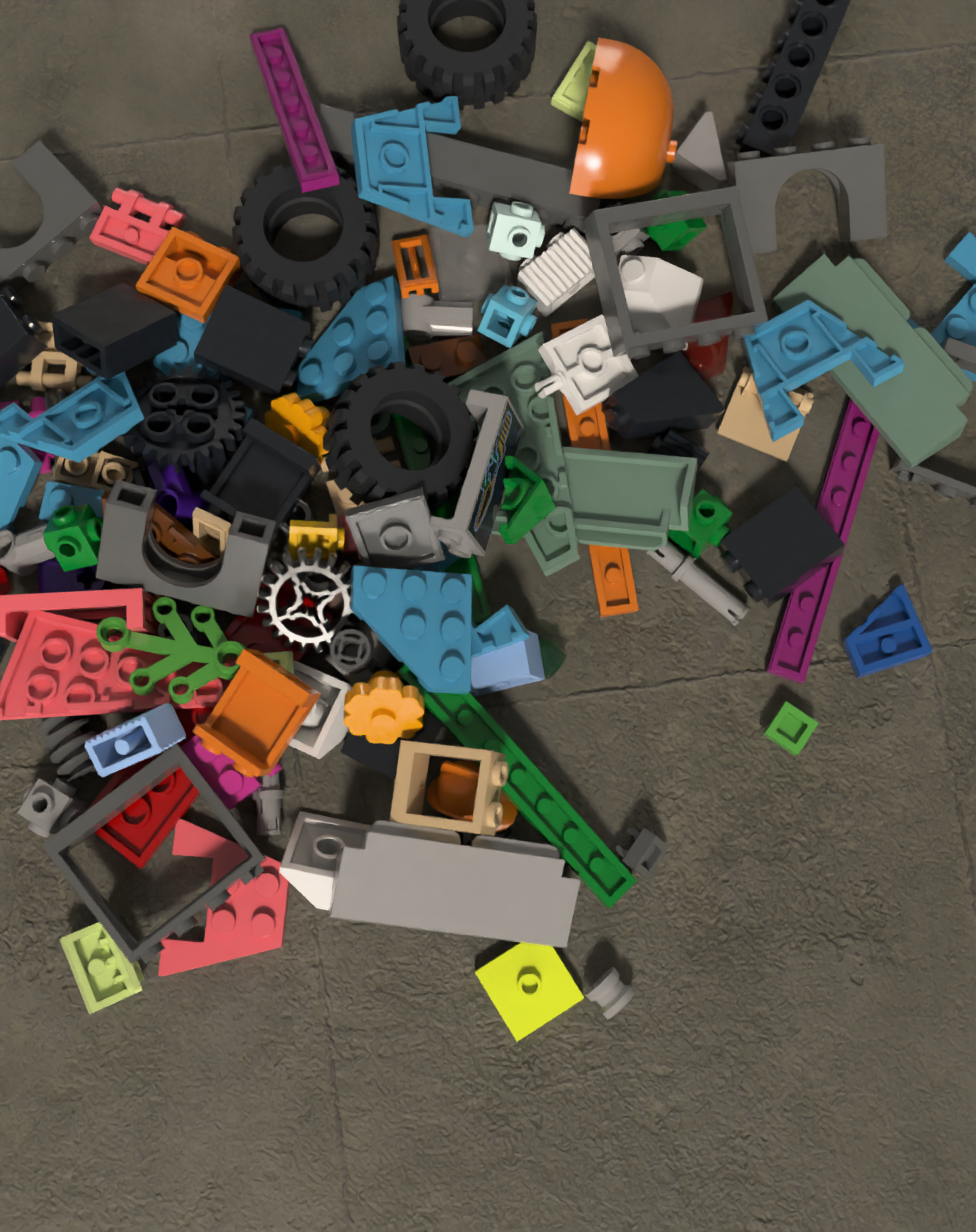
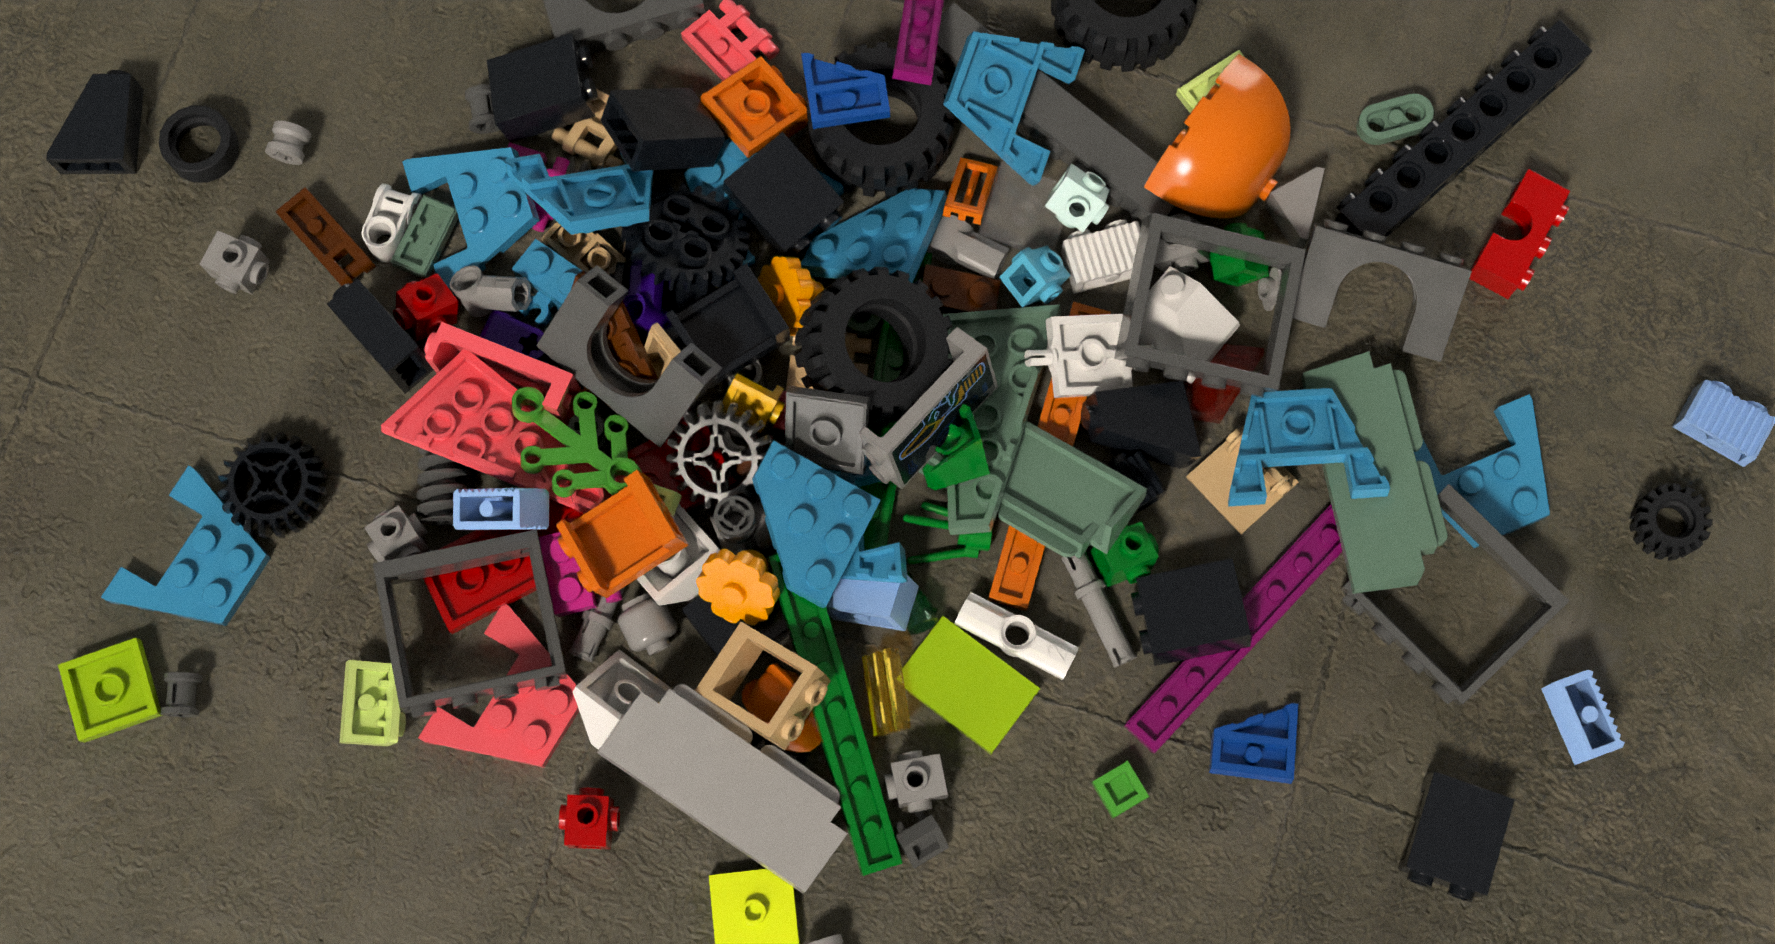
camera: 30 degrees right, 5 degrees down
green brick [42,503,103,572] -> none
none -> red brick [559,788,620,850]
none -> light grey head [618,593,677,656]
none -> blue wing [801,53,890,129]
none -> clear yellow tile [862,648,911,737]
none -> light grey brick [884,750,948,813]
none -> lime tile [894,616,1040,755]
none -> green plant [903,502,992,564]
none -> white piece [954,592,1079,680]
none -> light grey plate [1257,267,1282,311]
none -> sand green plate [1356,93,1434,145]
none -> red arch [1469,169,1570,299]

